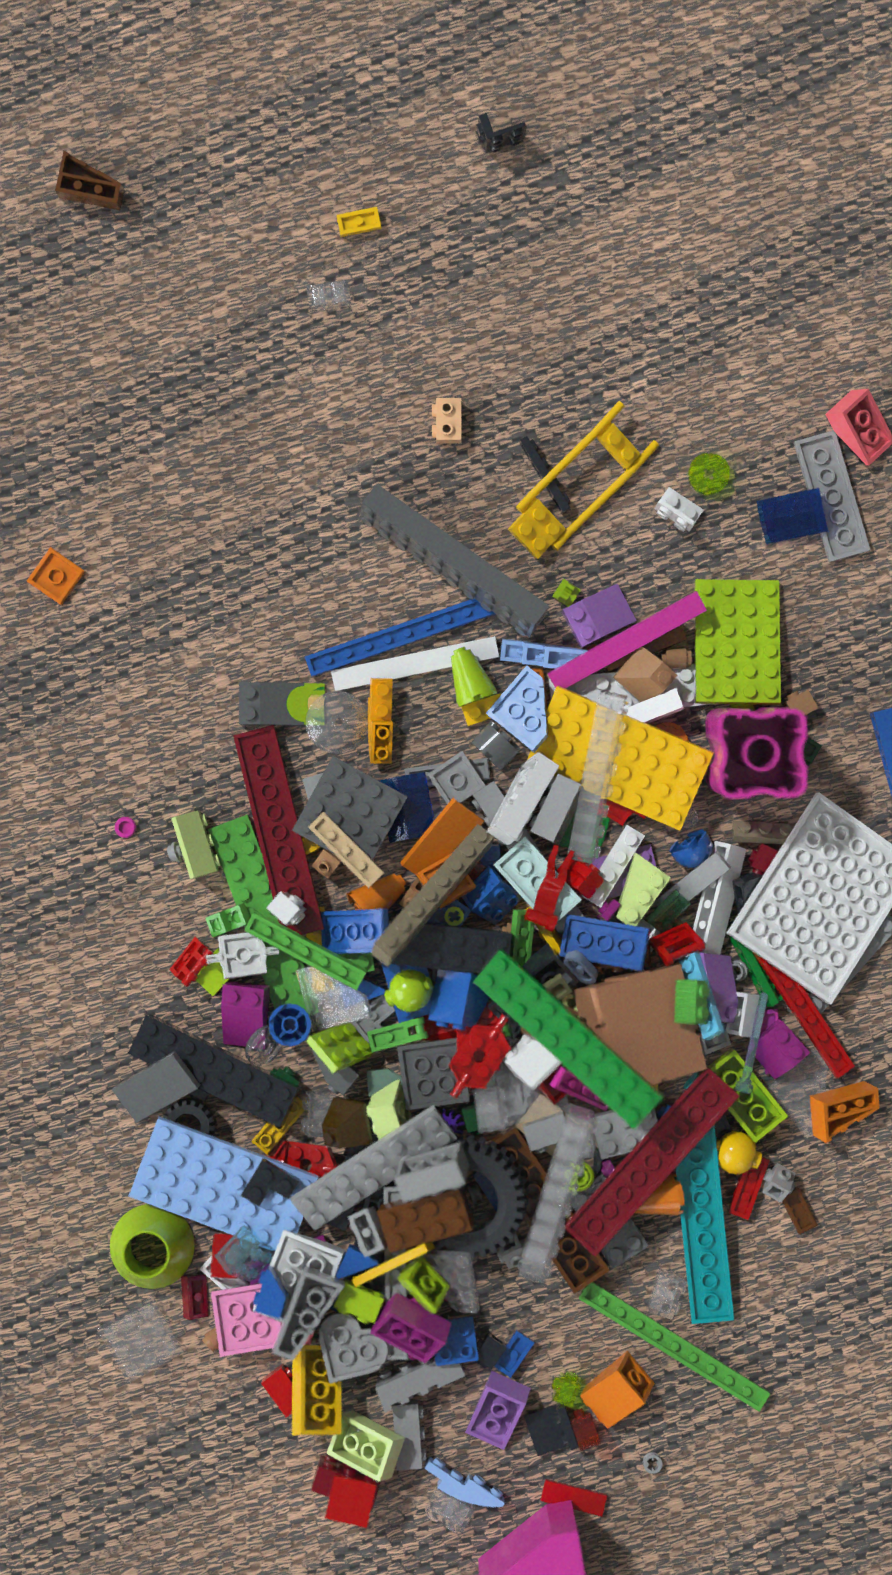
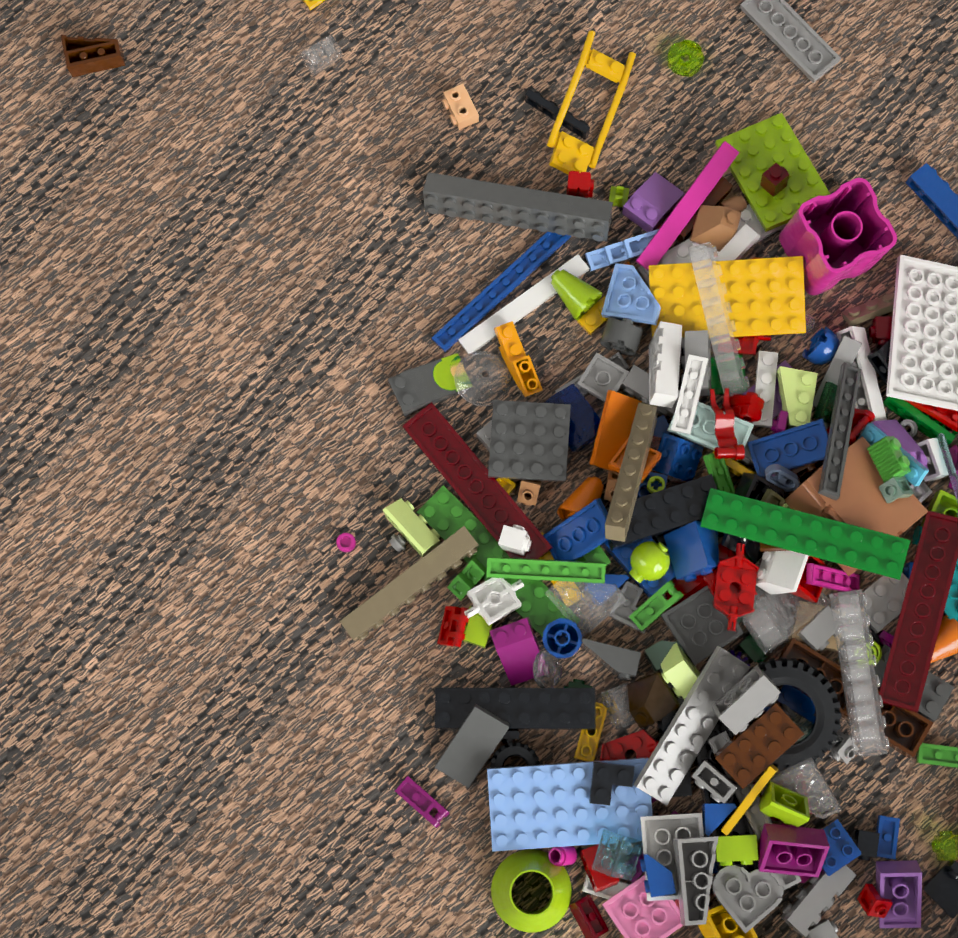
camera: 20 degrees left, 10 degrees down
orange tile [27,547,86,606] -> none
lime plate [306,1021,374,1073] -> none
tan plate [308,812,384,888] -> none
white bracket [654,487,703,532] -> none
clear blue slope [756,488,829,545] -> none
none -> dark tan brick [339,526,479,641]
none -> magenta plate [395,776,450,828]
none -> dark pink brick [548,846,577,866]
none -> red brick [567,171,594,198]
none -> white plate [671,354,708,435]
none -> dark red brick [760,163,789,197]
none -> dark grey tile [818,362,862,501]
none -> red bracket [857,883,893,918]
none -> sand green bracket [879,476,914,503]

